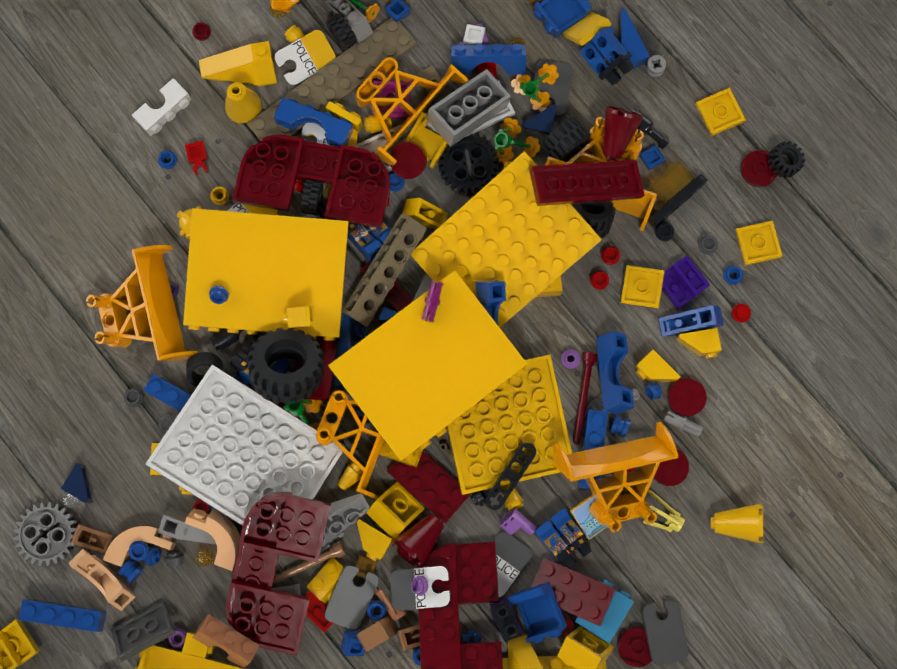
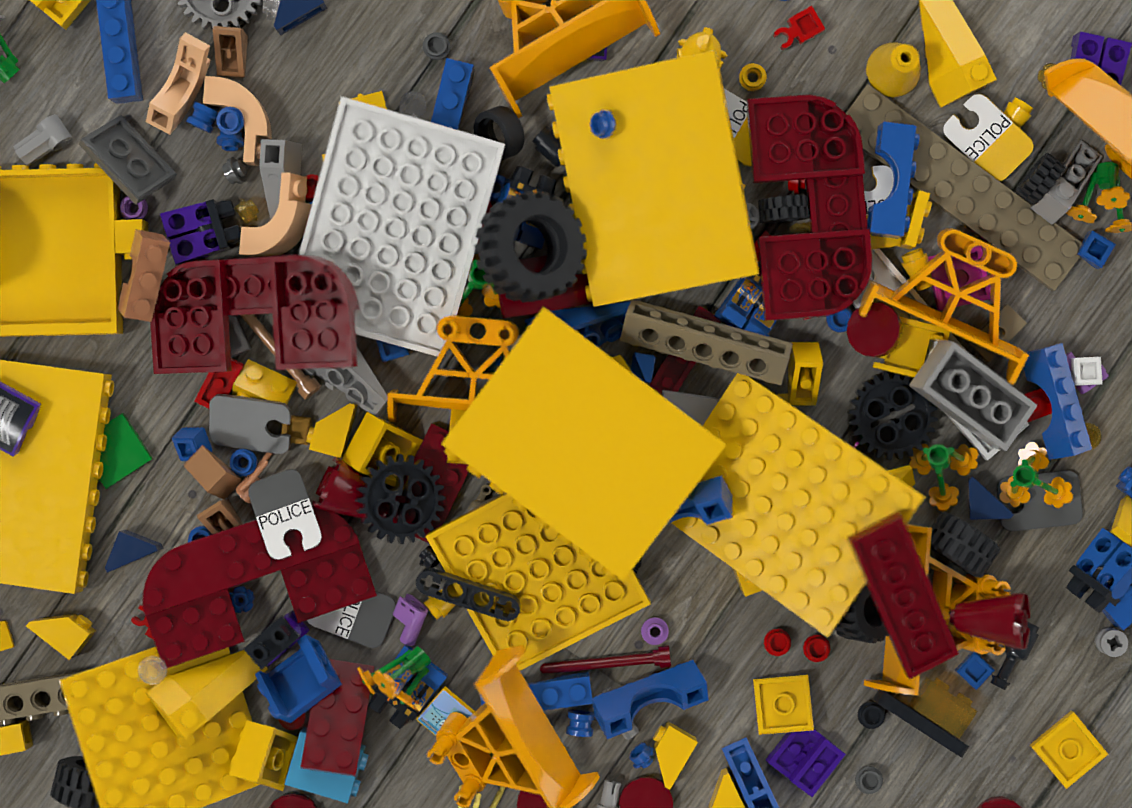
camera: 70 degrees right, 10 degrees up
yellow slope [283,306,313,328] -> none
yellow cone [337,463,363,491] -> none
medium lavender plate [411,575,429,596] -> none
magenta pin [422,281,443,322] -> none
none -> dark purple hips [160,199,241,265]
none -> black gear [355,454,446,544]
none -> plant [357,646,432,710]
none -> blue tile [376,340,410,363]

